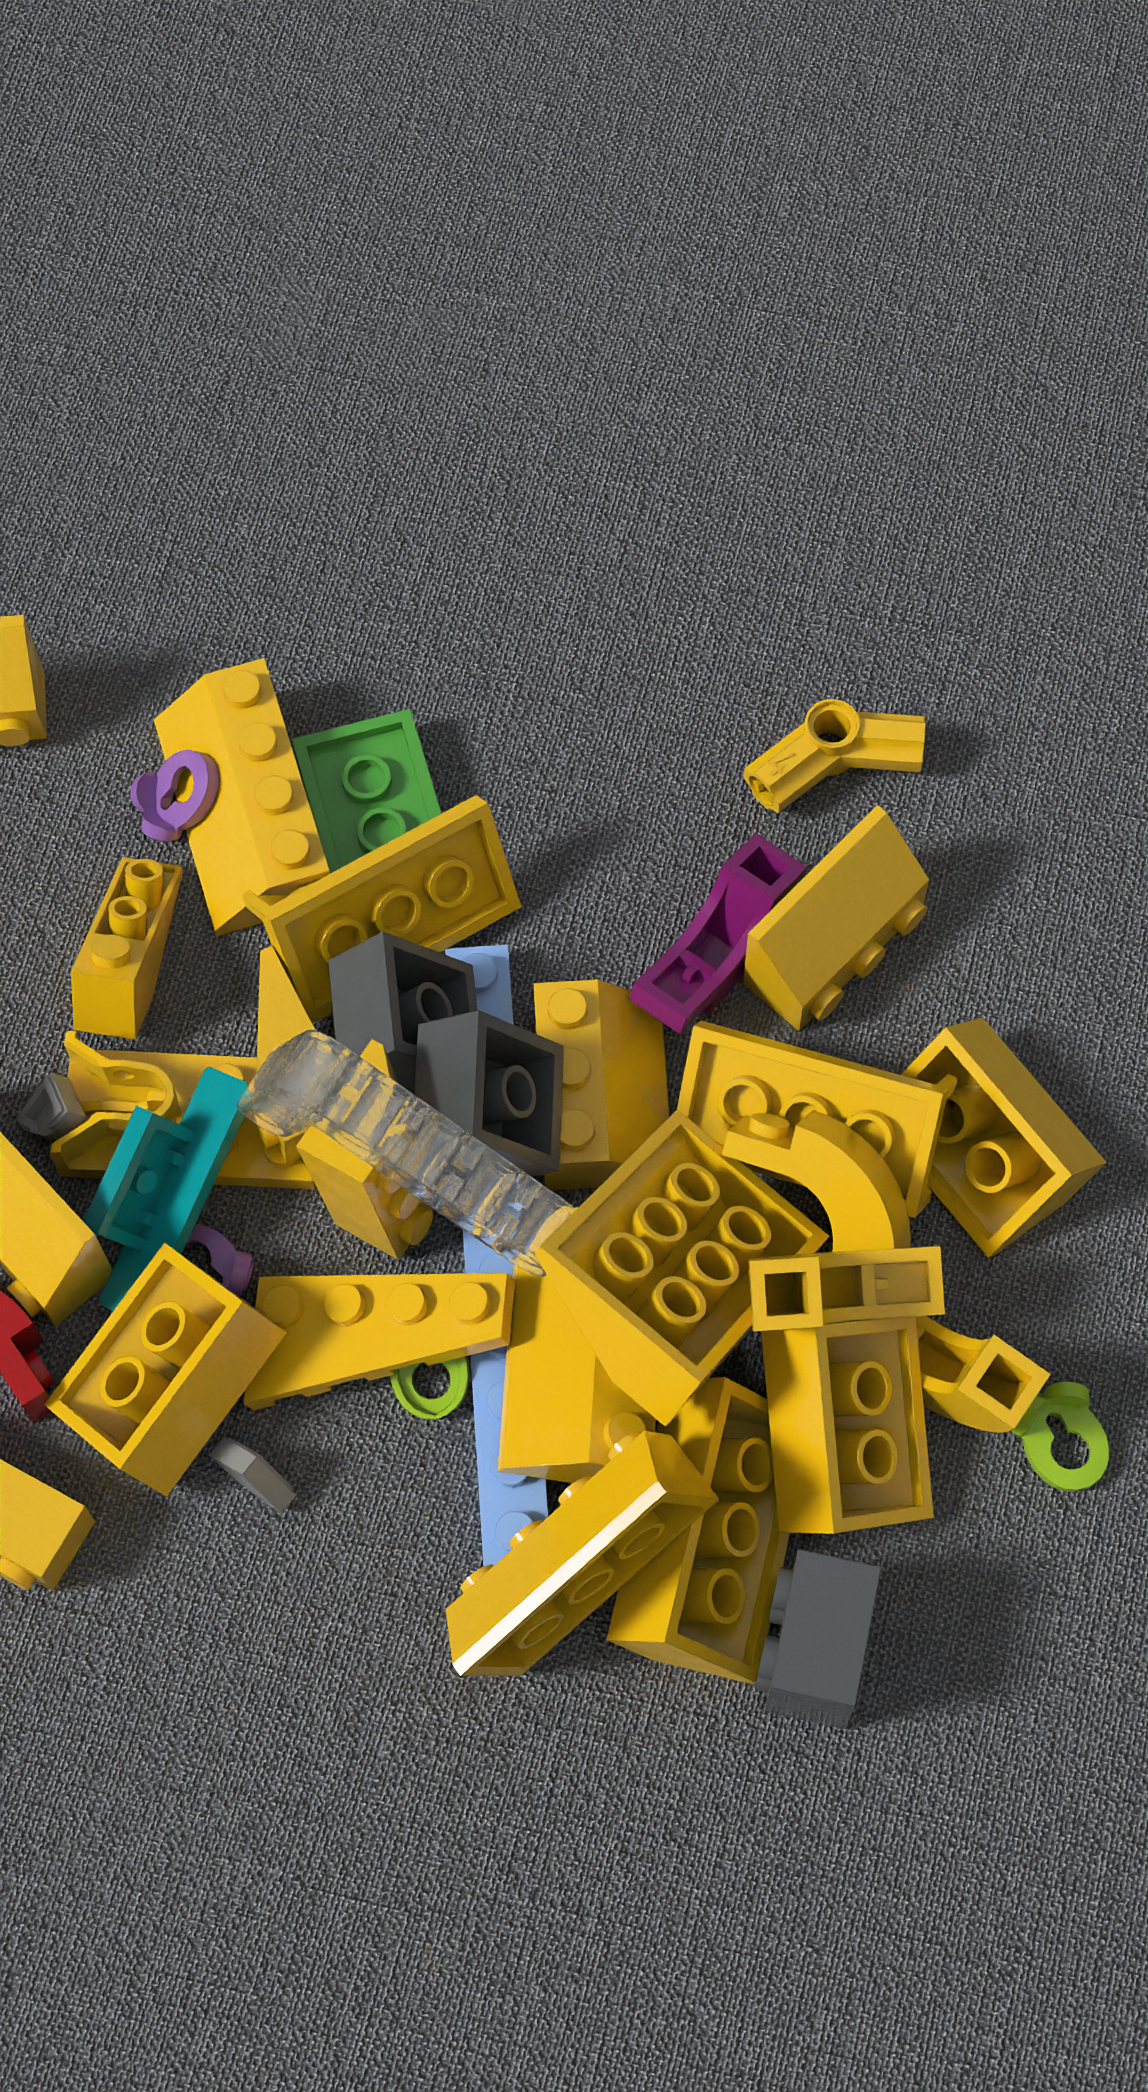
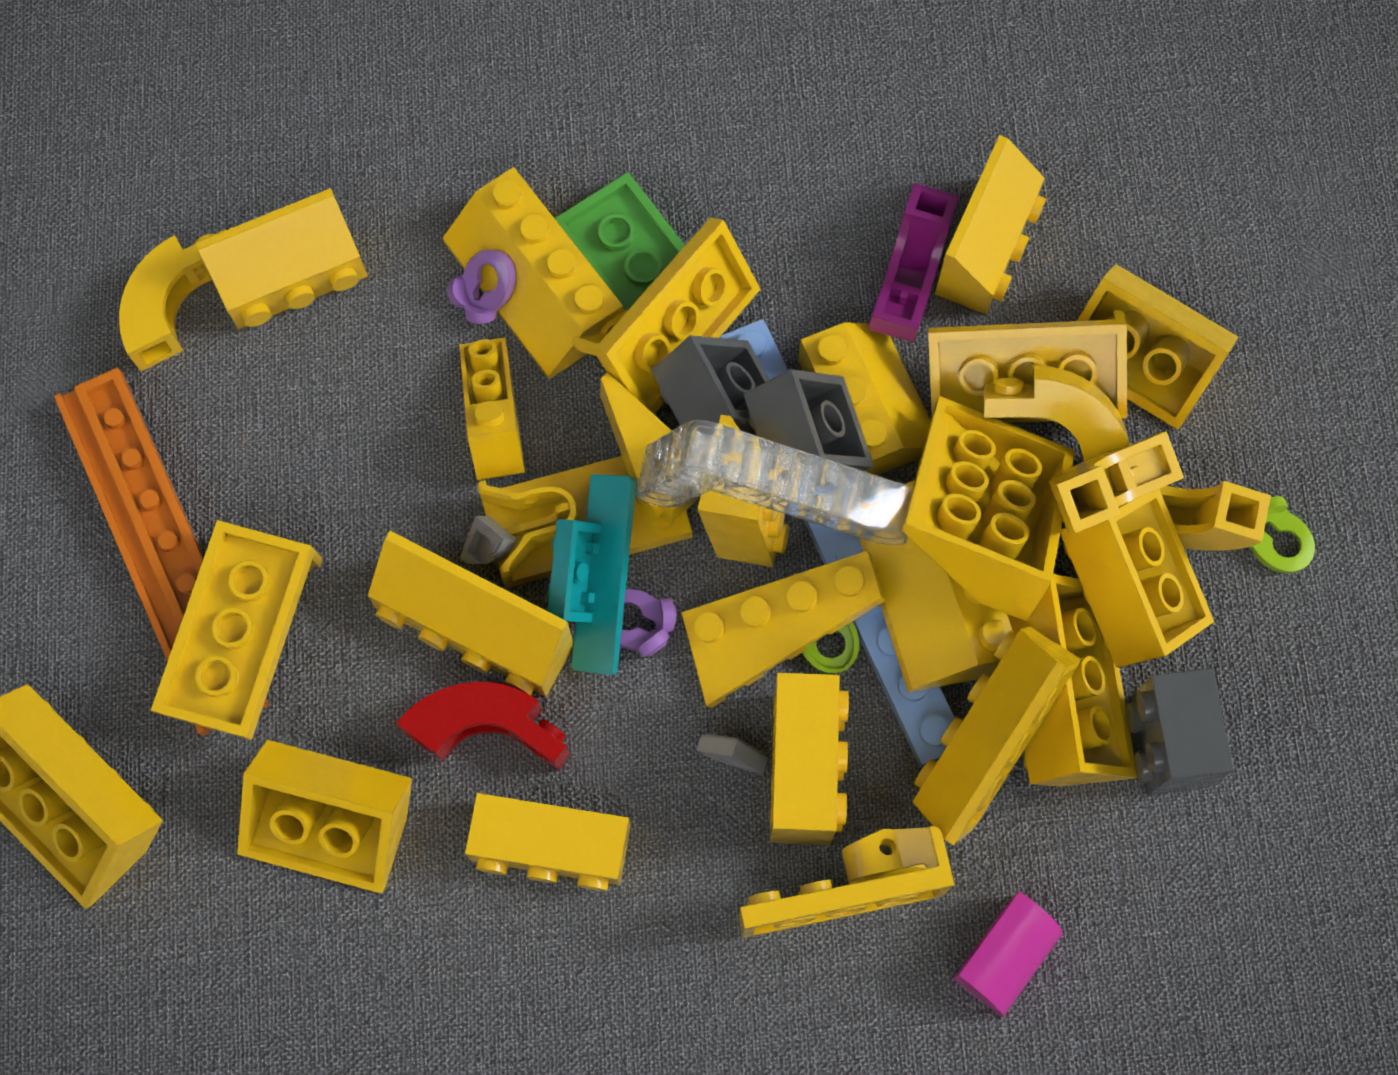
camera: 20 degrees left, 5 degrees up
yellow slope [44,1242,287,1497] -> none
yellow piece [743,699,925,813] -> none
none -> yellow plate [739,826,955,938]
none -> yellow brick [769,673,849,845]
none -> dark pink brick [952,891,1063,1018]

